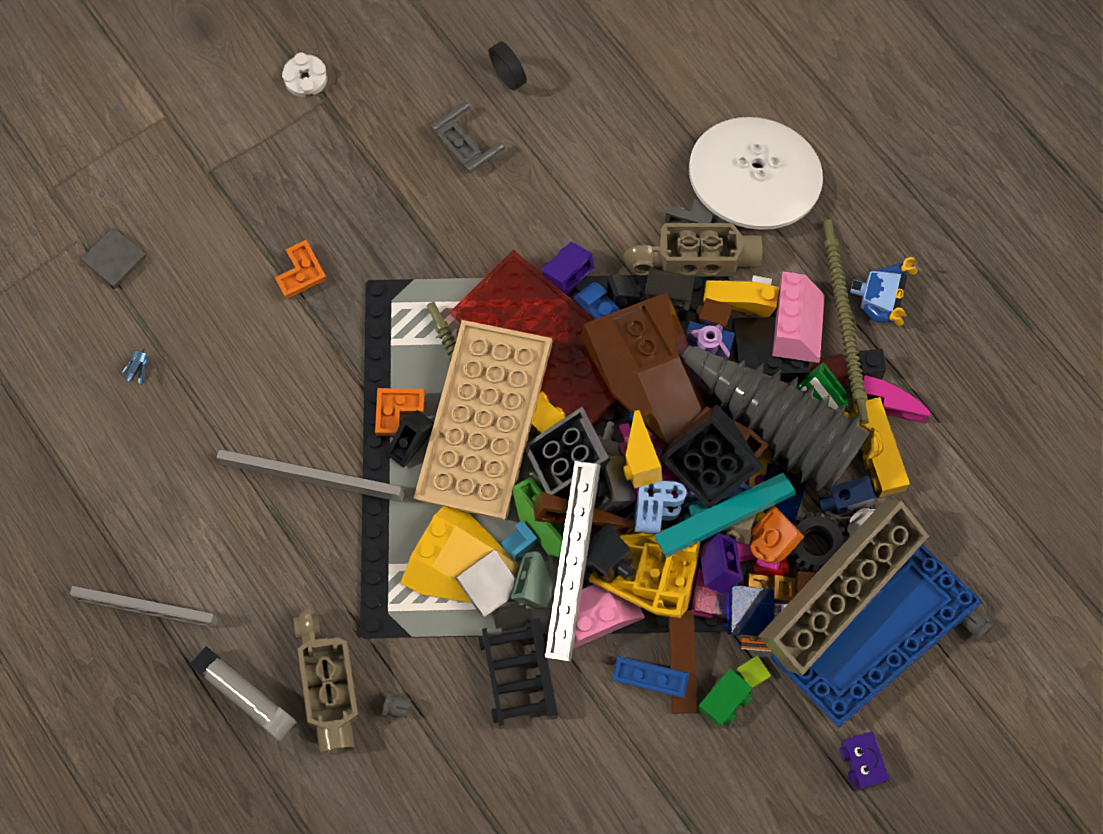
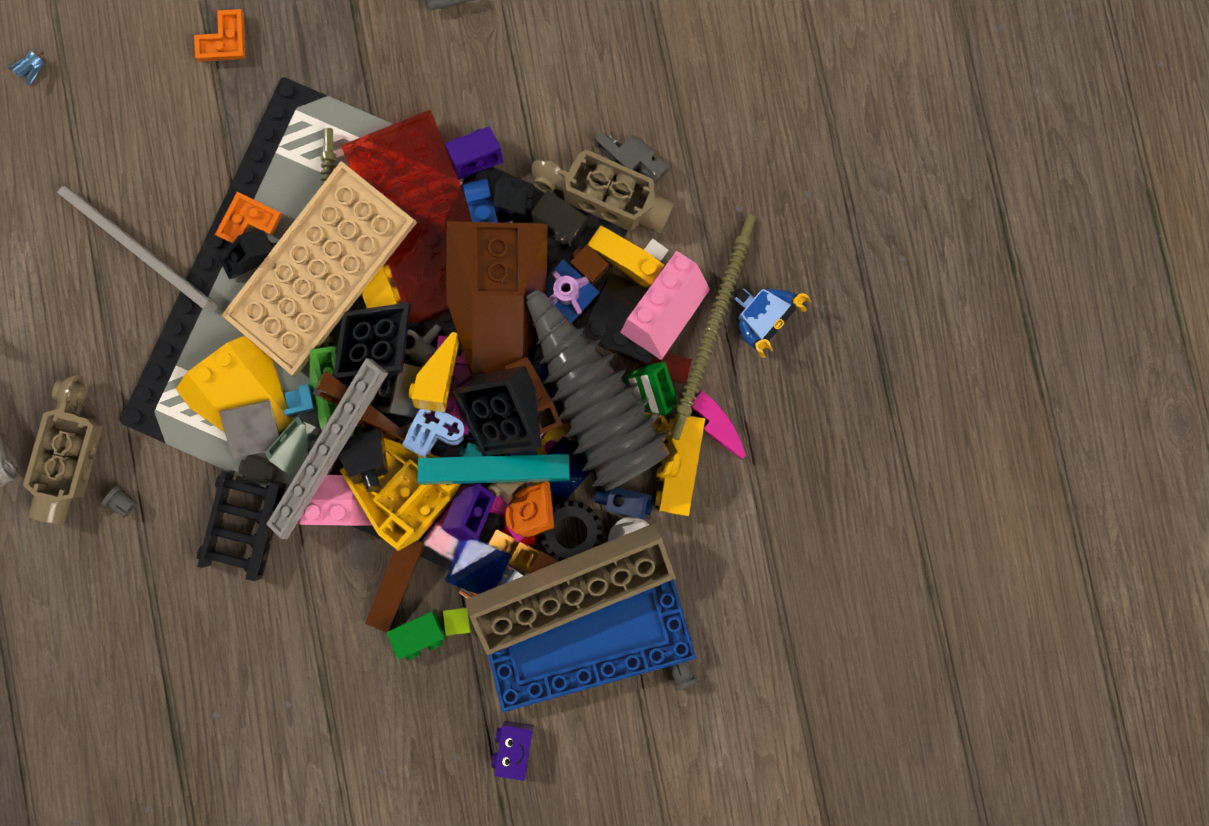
camera: 25 degrees right, 15 degrees up
blue tile [612,656,690,698] -> none
white dish [689,117,823,230] -> none
black brick [858,349,886,380] -> none

